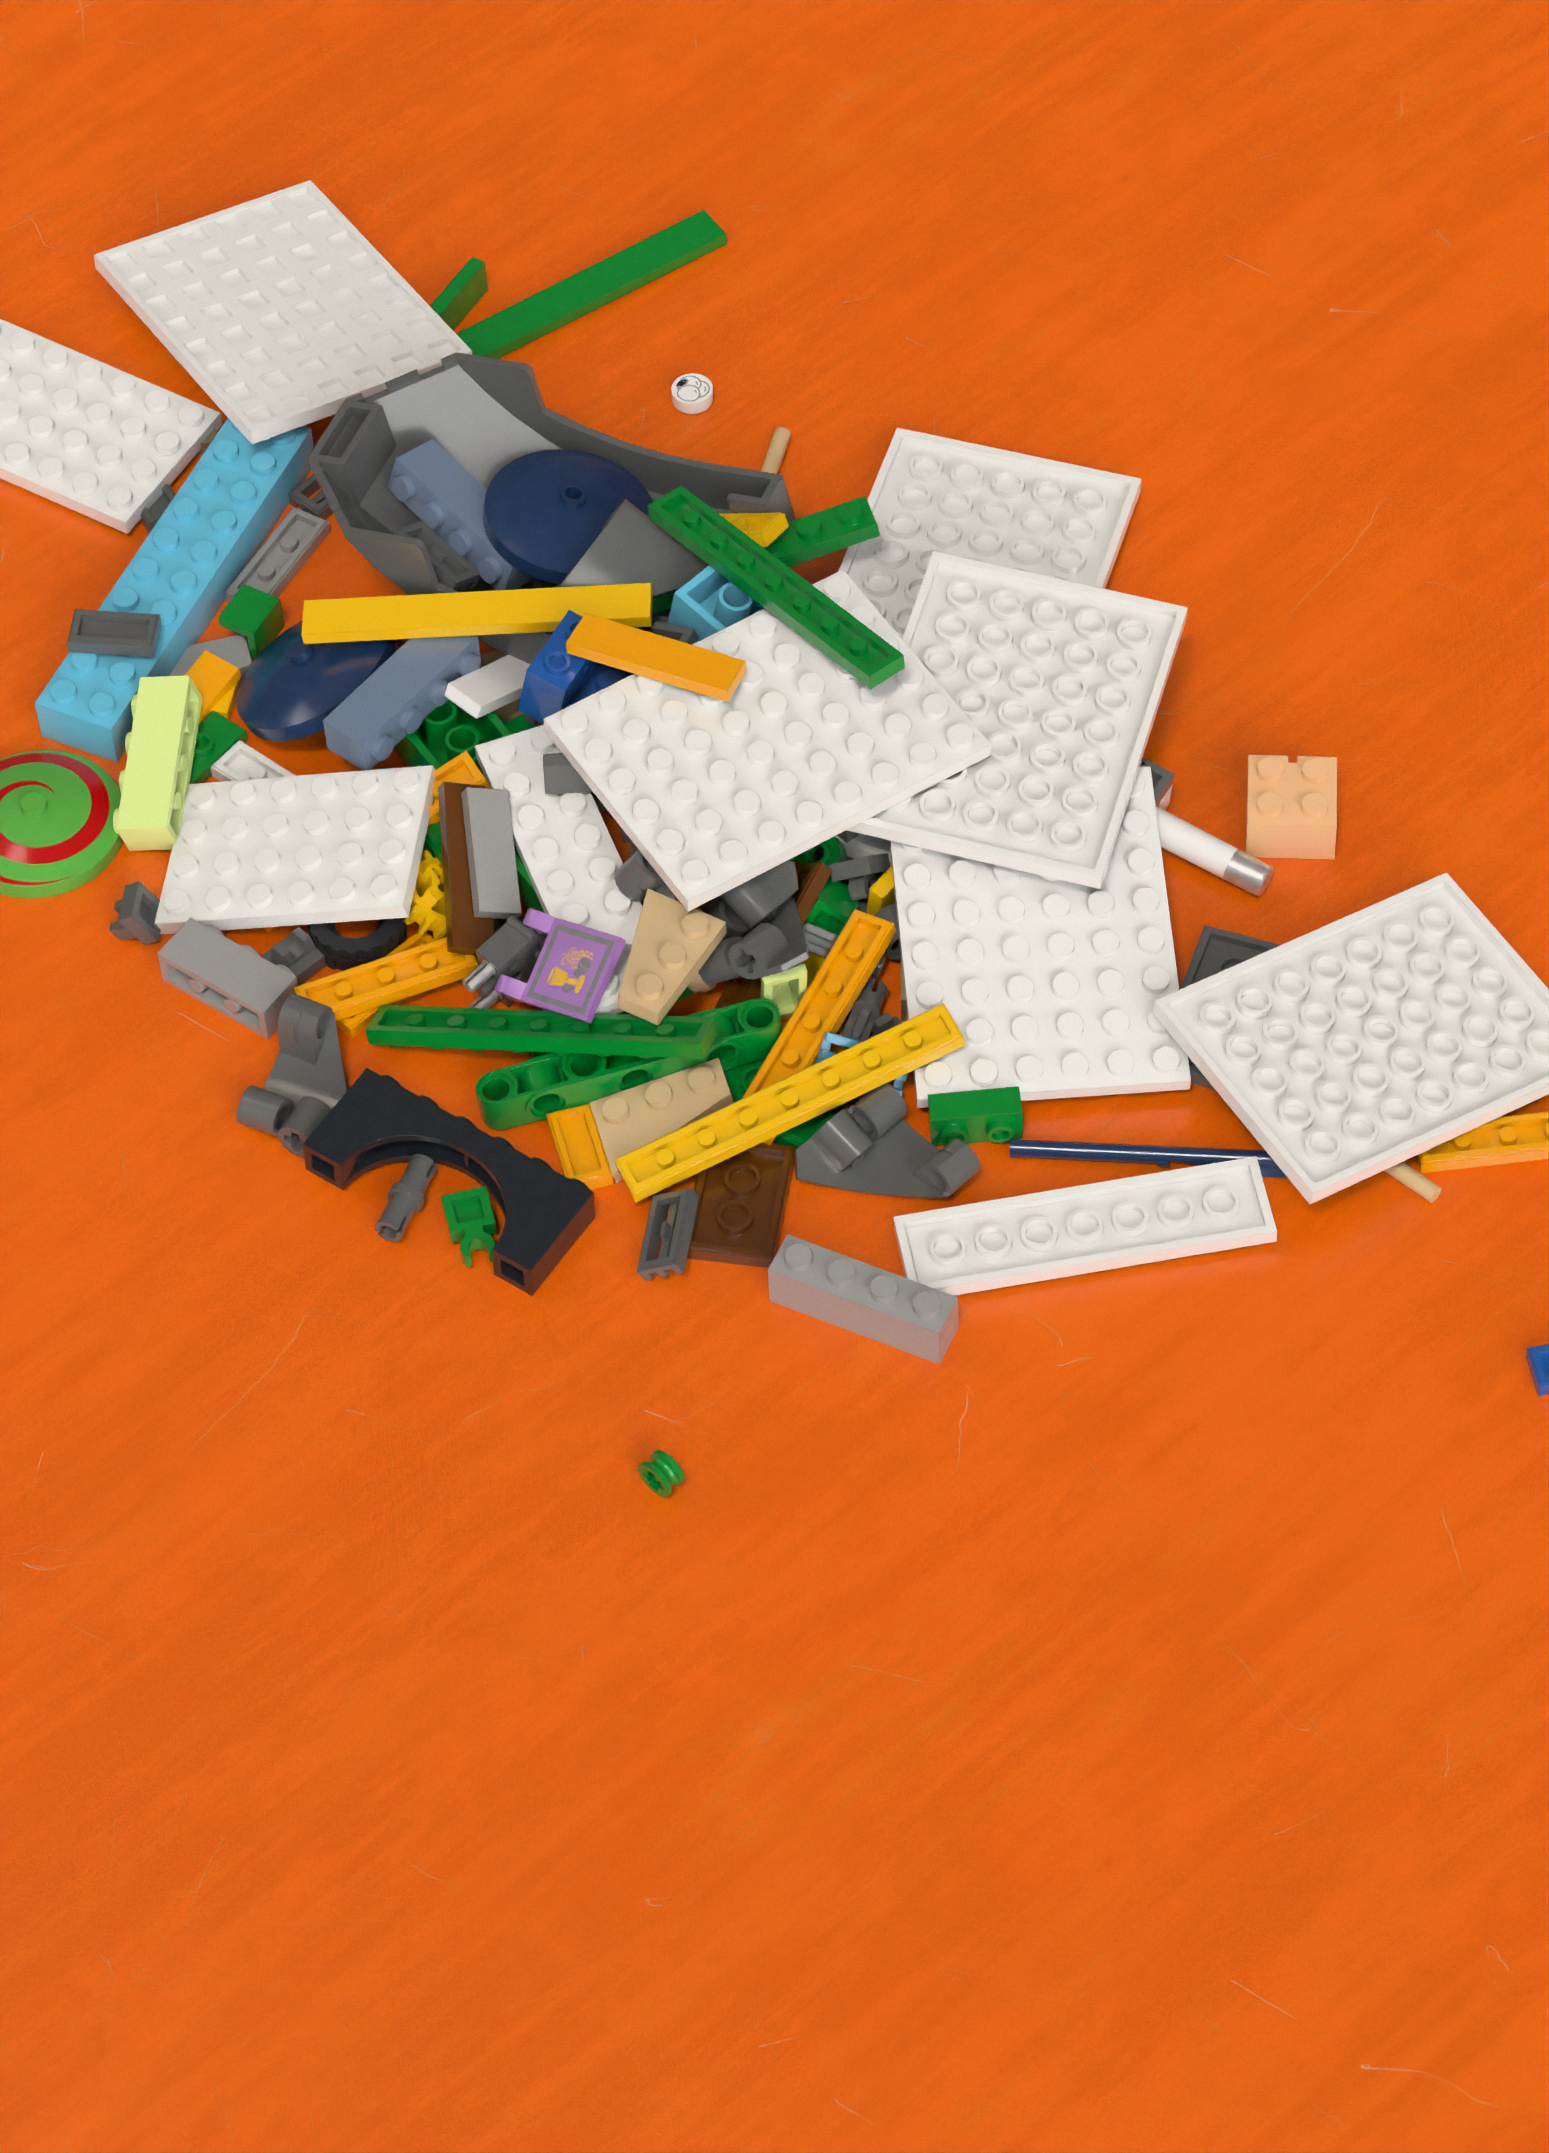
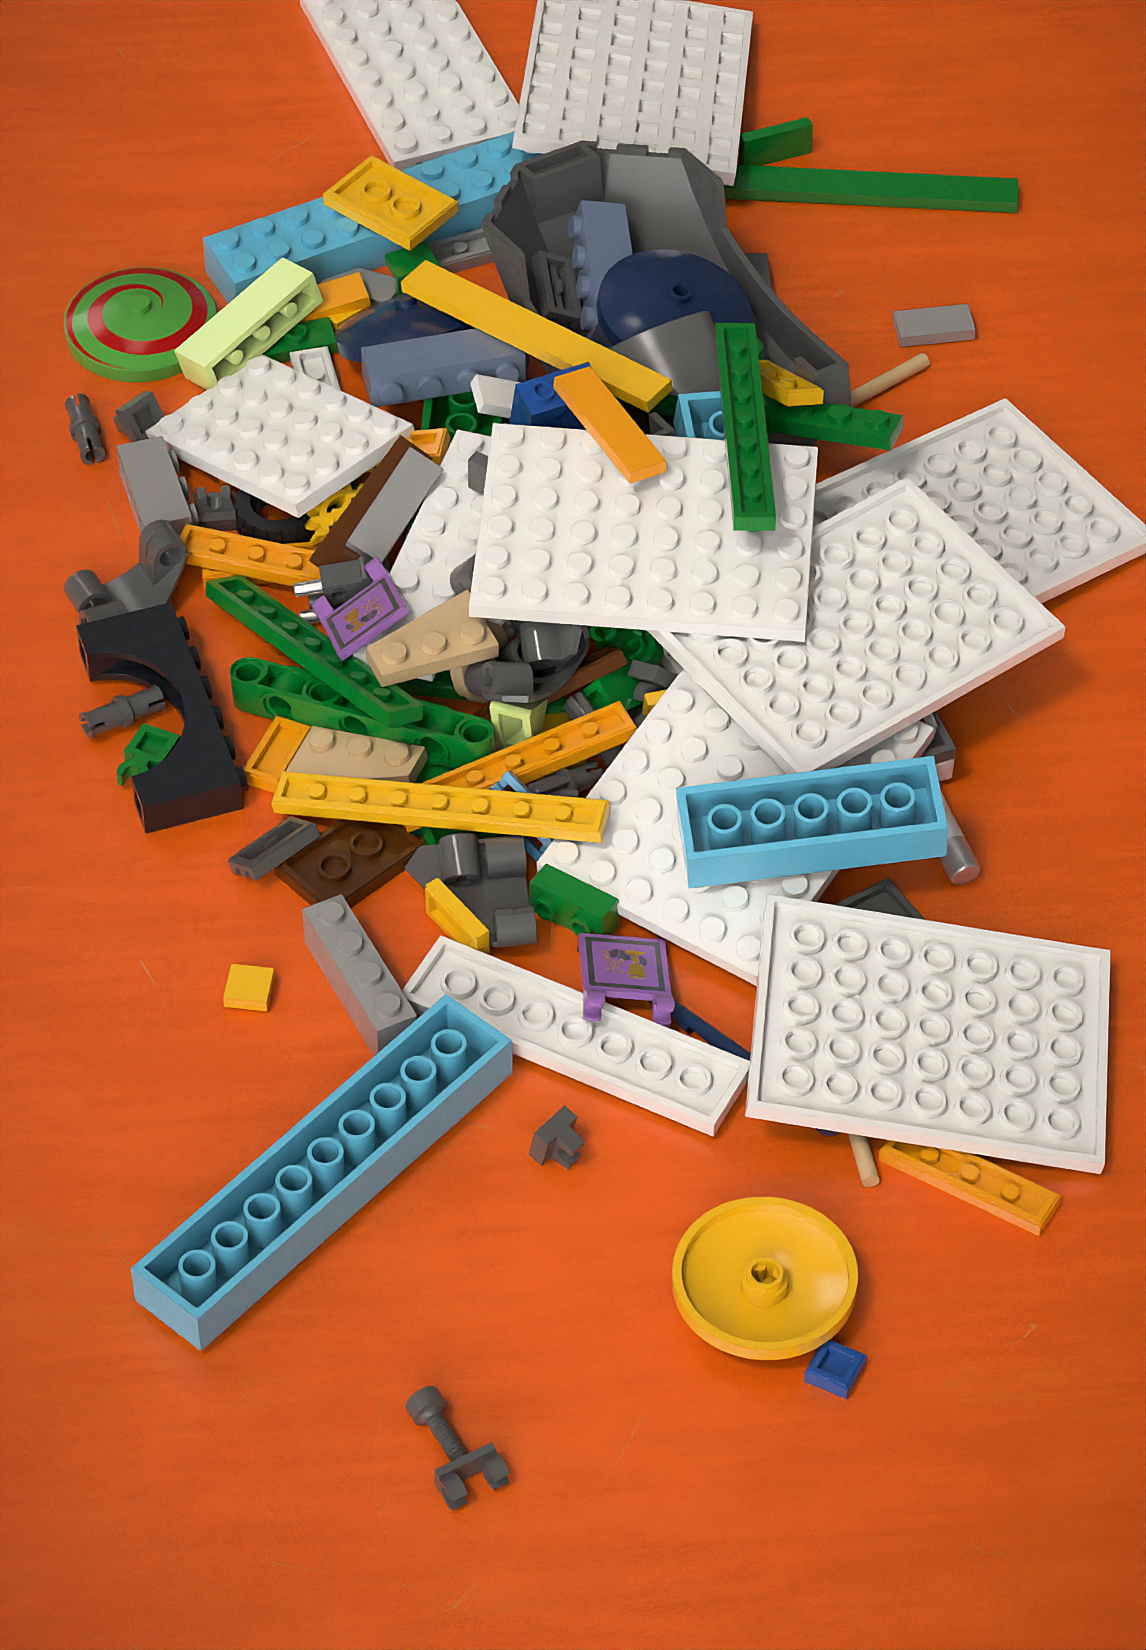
camera: 35 degrees right, 5 degrees down
dark grey tile [67,609,162,657] -> none
green bush [638,1450,685,1498] -> none
white tile [671,373,713,414] -> none
light nougat piece [1246,755,1337,860] -> none
none -> dark grey pin [65,394,105,465]
none -> medium azure brick [131,994,513,1351]
none -> yellow tile [223,964,275,1011]
none -> yellow tile [323,155,459,251]
none -> dark grey bar [405,1386,510,1510]
none -> yellow tile [425,878,490,955]
none -> dark grey tile [528,1105,585,1170]
none -> medium lavender flag [578,933,675,1027]
none -> yellow dish [672,1197,858,1360]
none -> medium azure brick [676,756,948,888]
none -> light grey tile [892,304,976,347]

